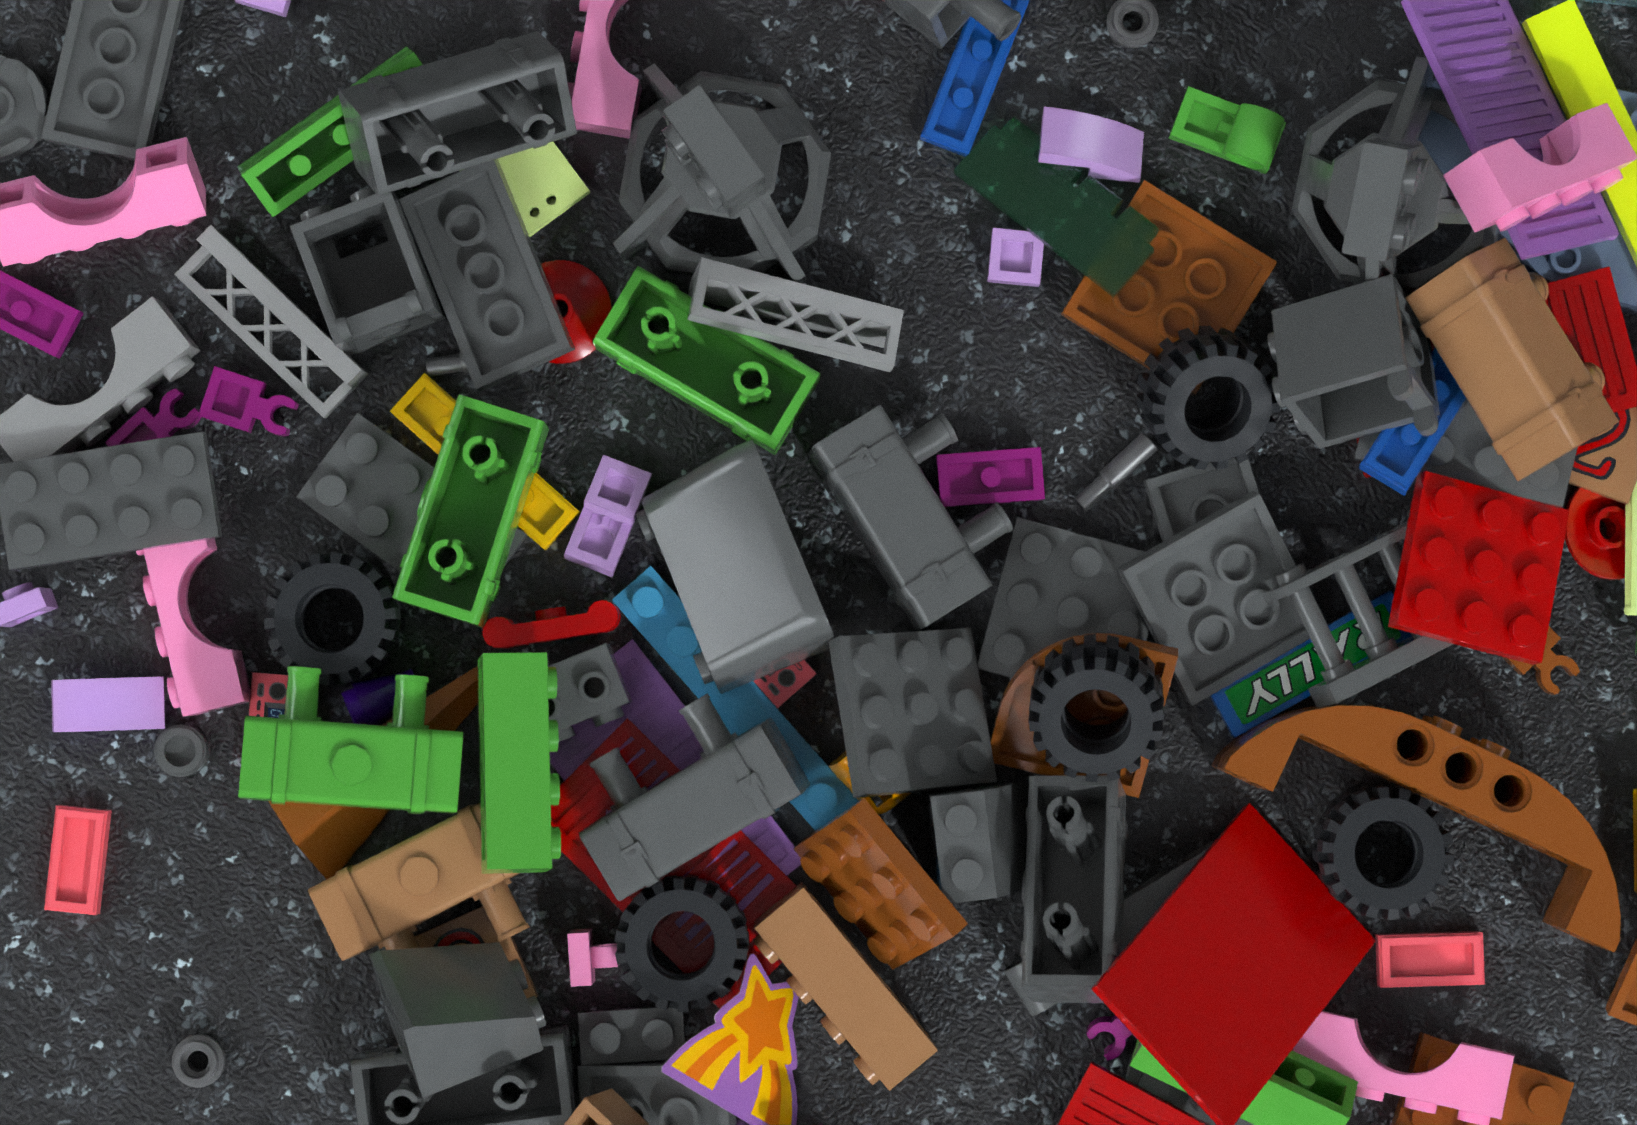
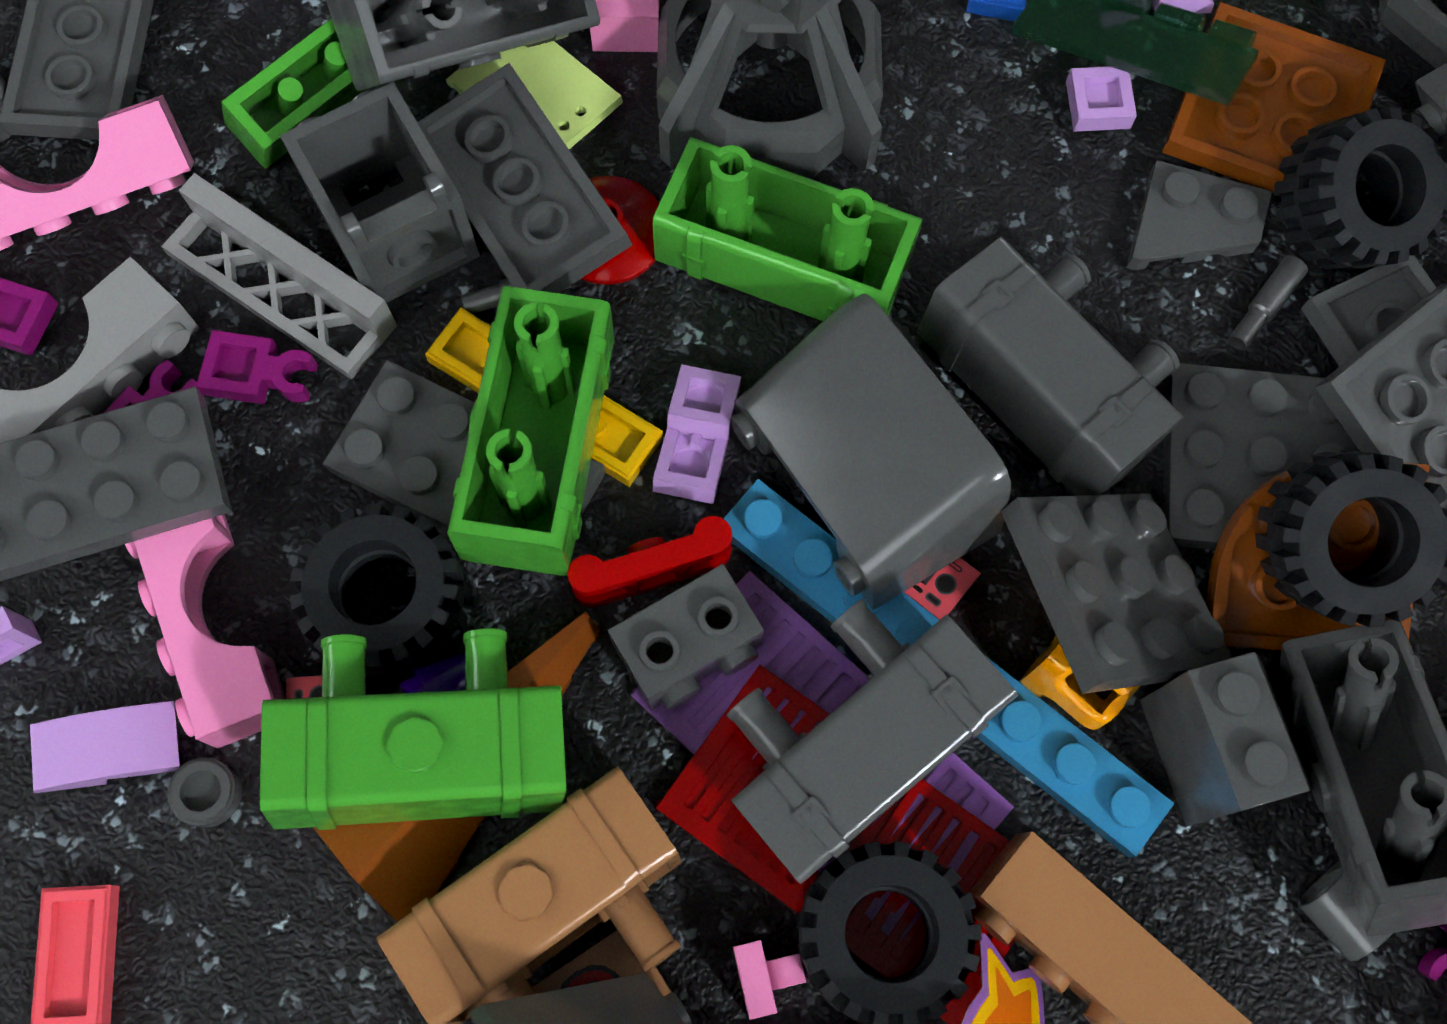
camera: 10 degrees left, 15 degrees down
bright green brick [478,652,561,874] -> none
light grey fence [687,257,904,372] -> none
dark orange plate [793,798,968,970] -> none
magenta plate [936,447,1045,508] -> none
none -> dark grey wing [1126,160,1272,270]

